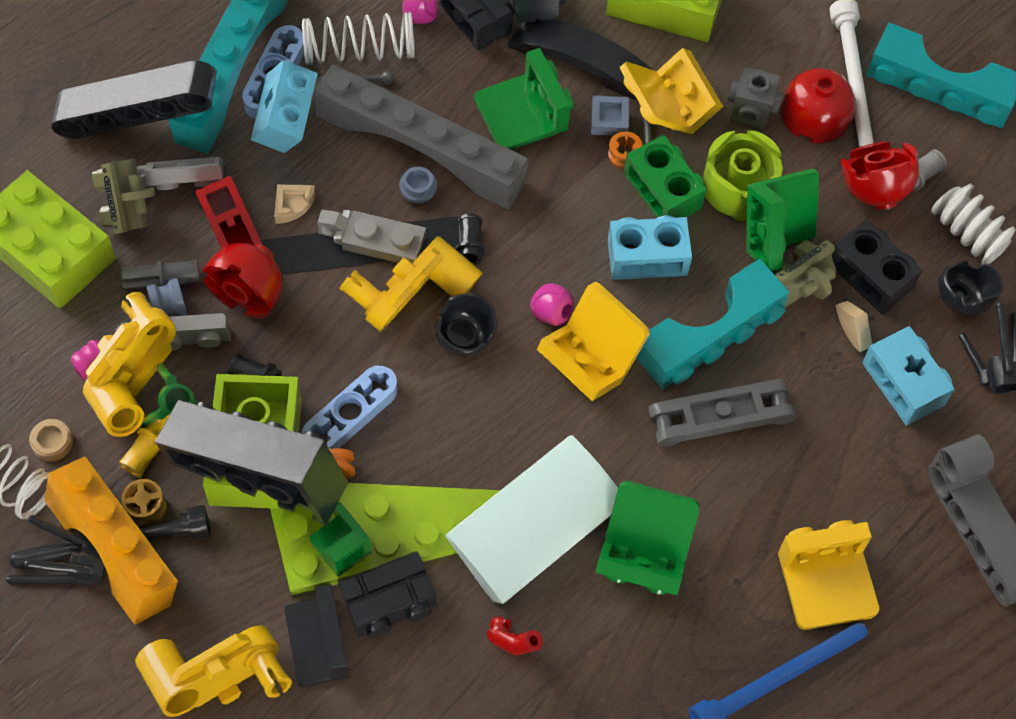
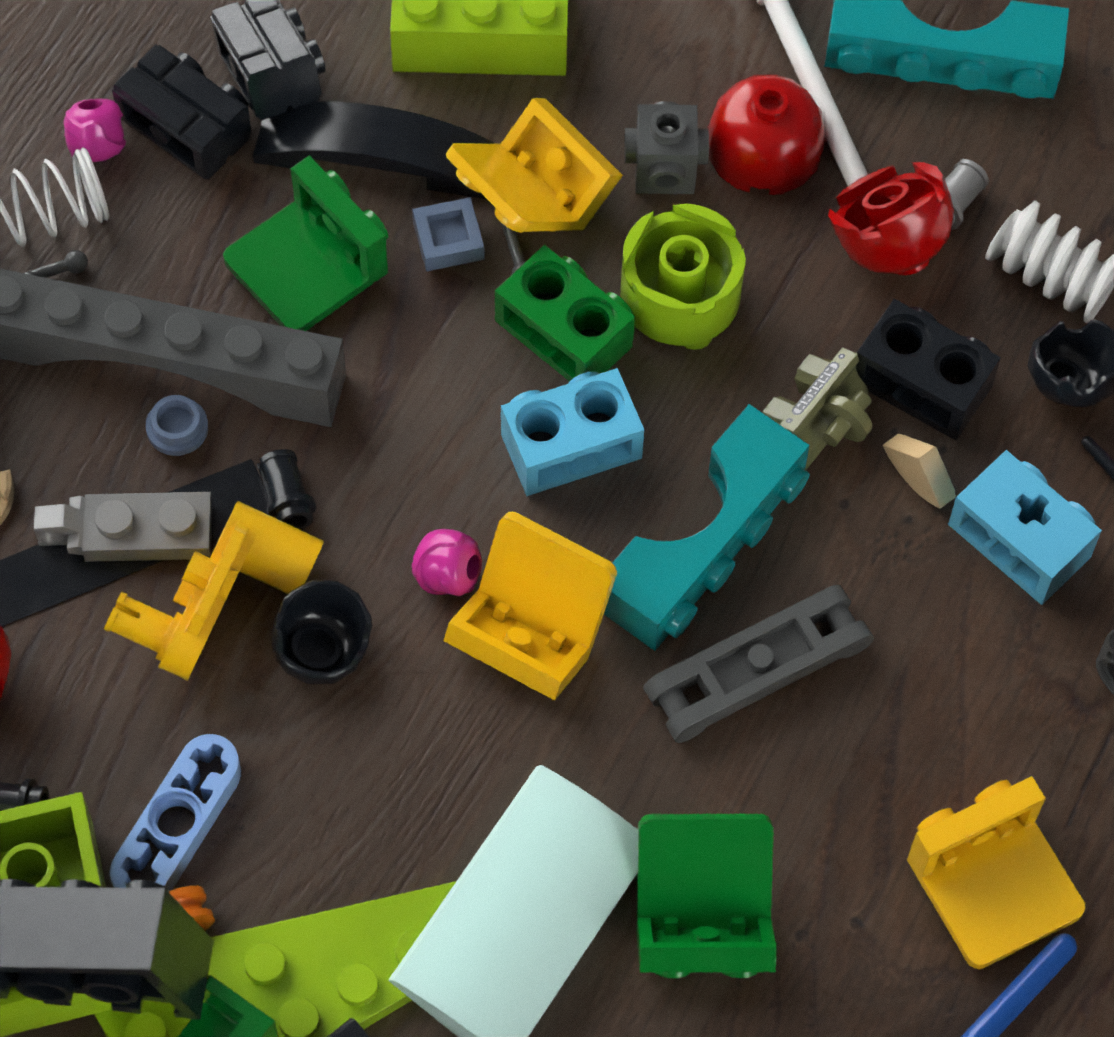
camera: 15 degrees left, 0 degrees up
orange bush [608,131,642,169] -> none
green bracket [746,168,819,272] -> none

